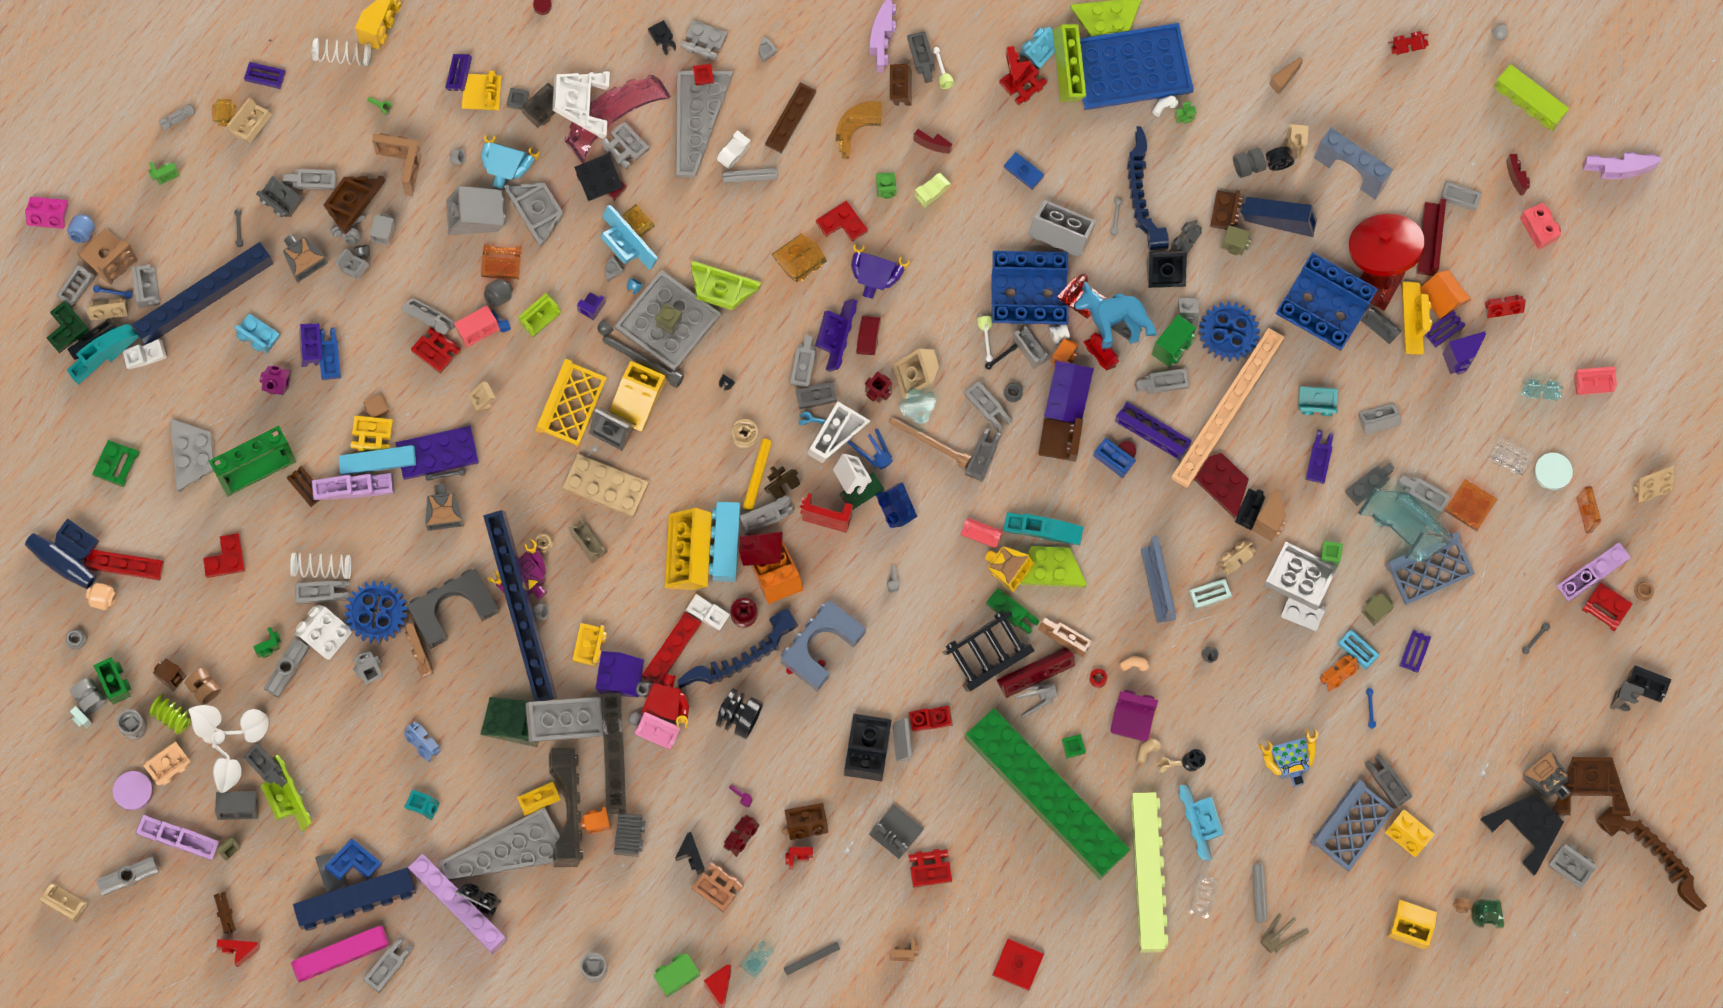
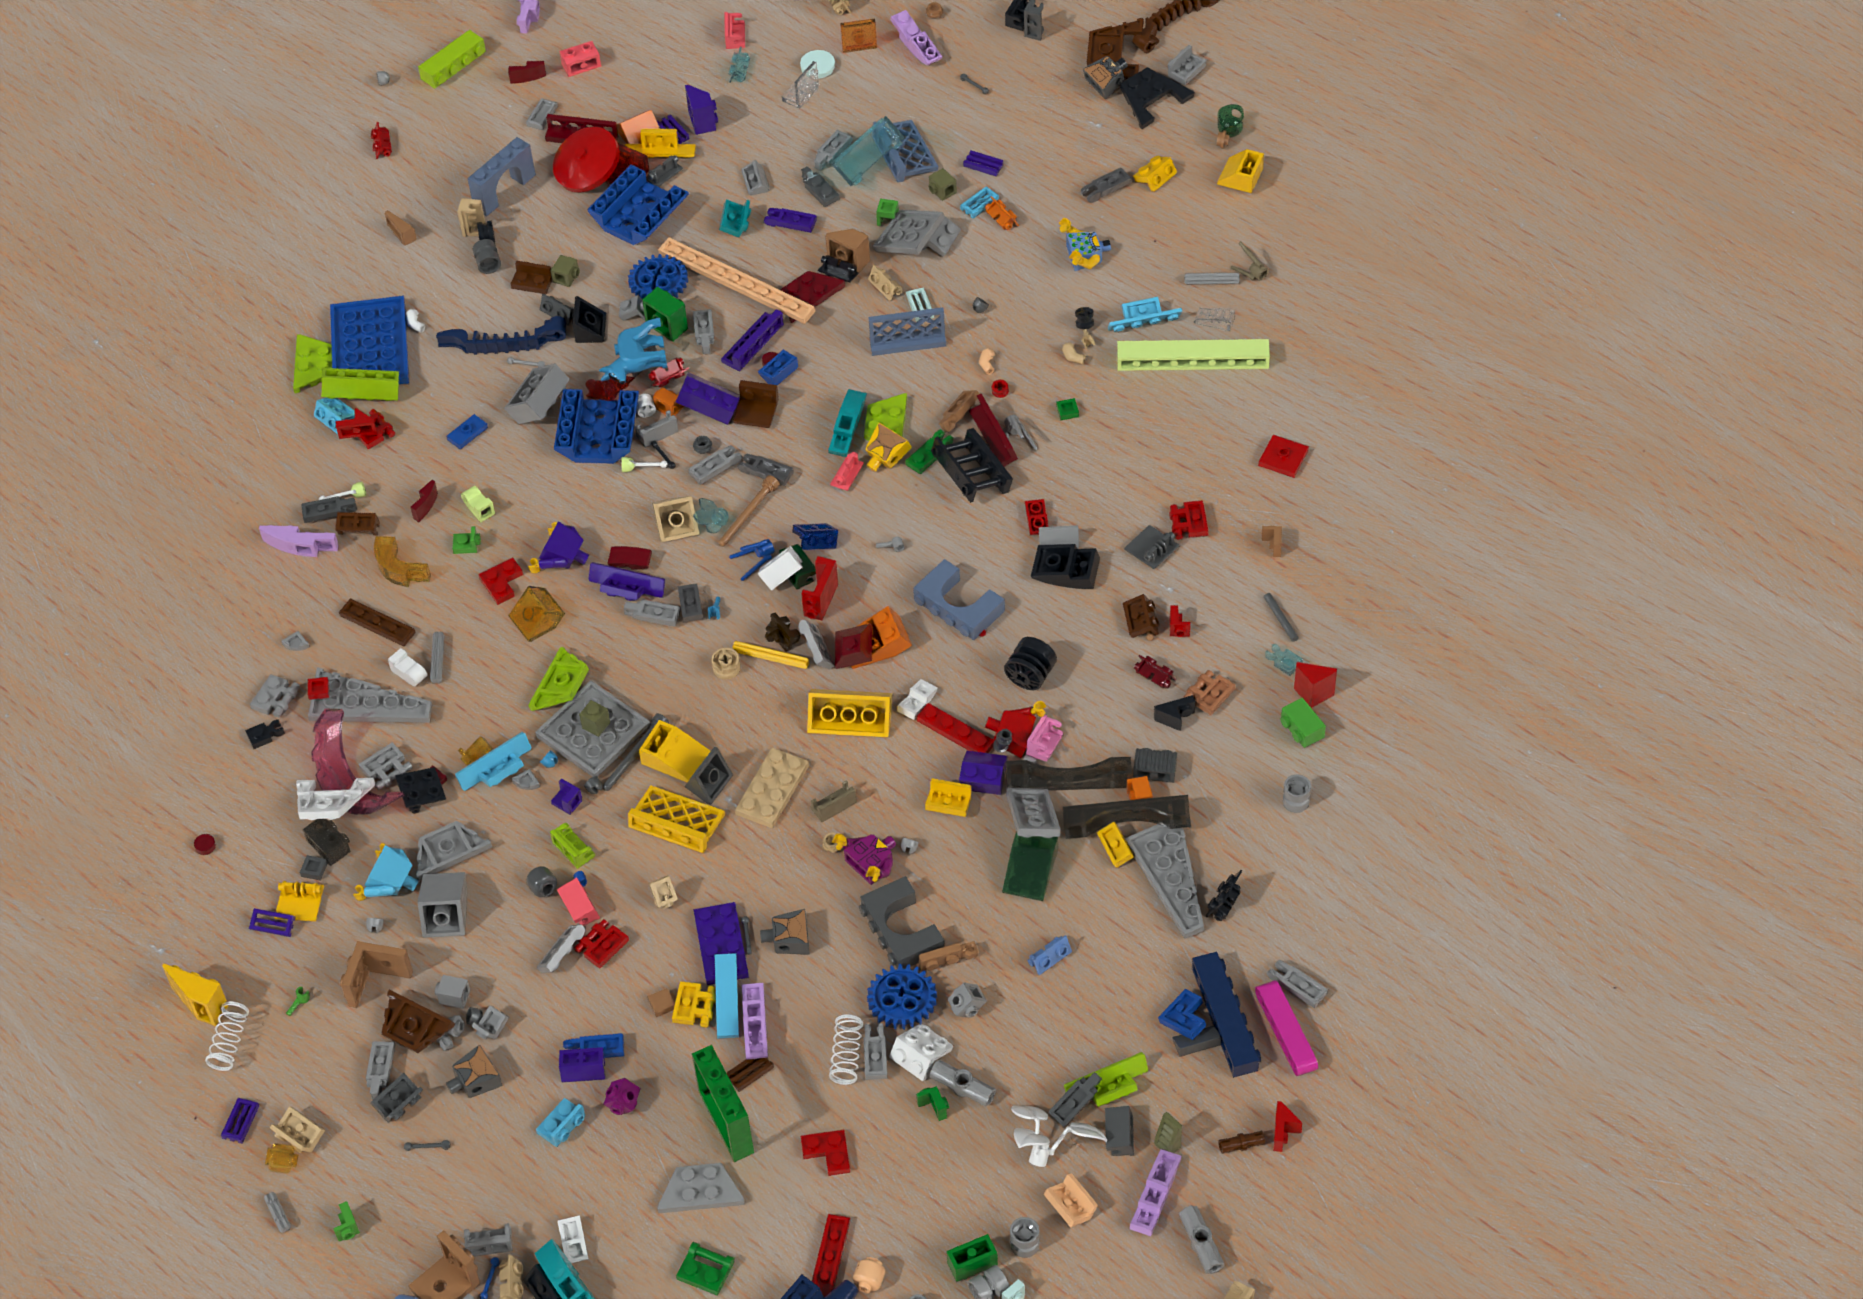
camera: 80 degrees left, 20 degrees down
lavender tile [112,771,153,810] -> none
dark blue brick [132,242,273,345] -> none
lime piece [150,693,192,735] -> none
reddish brown slope [153,658,186,692] -> none
medium nougat wheel [184,668,221,705] -> none
teal bracket [404,789,440,820] -> none
lavender arch [408,853,507,955] -> none
clear orange plate [481,244,522,279] -> none
dark blue brick [483,510,557,702] -> none
dark blue piece [678,608,798,689] -> none
medium azure brick [709,502,740,582] -> none
black hinge [719,374,736,390] -> none
magenta hand [729,784,753,807] -> none
dark red wheel [730,598,757,628] -> none
white wedge [806,401,870,464] -> none
dark red brick [865,371,892,404] -> none
green brick [964,708,1130,880] -> none
magenta bracket [1110,690,1158,742] -> none
bright green plate [1175,101,1197,124] -> none
dark blue slope [1241,197,1317,237] -> none
sand blue fence [1309,780,1394,871] -> none
blue hinge [1366,688,1376,729] -> none
clear orange plate [1445,479,1498,532] -> none
red hinge [1485,295,1526,318] -> none
red plate [1582,582,1633,632] -> none

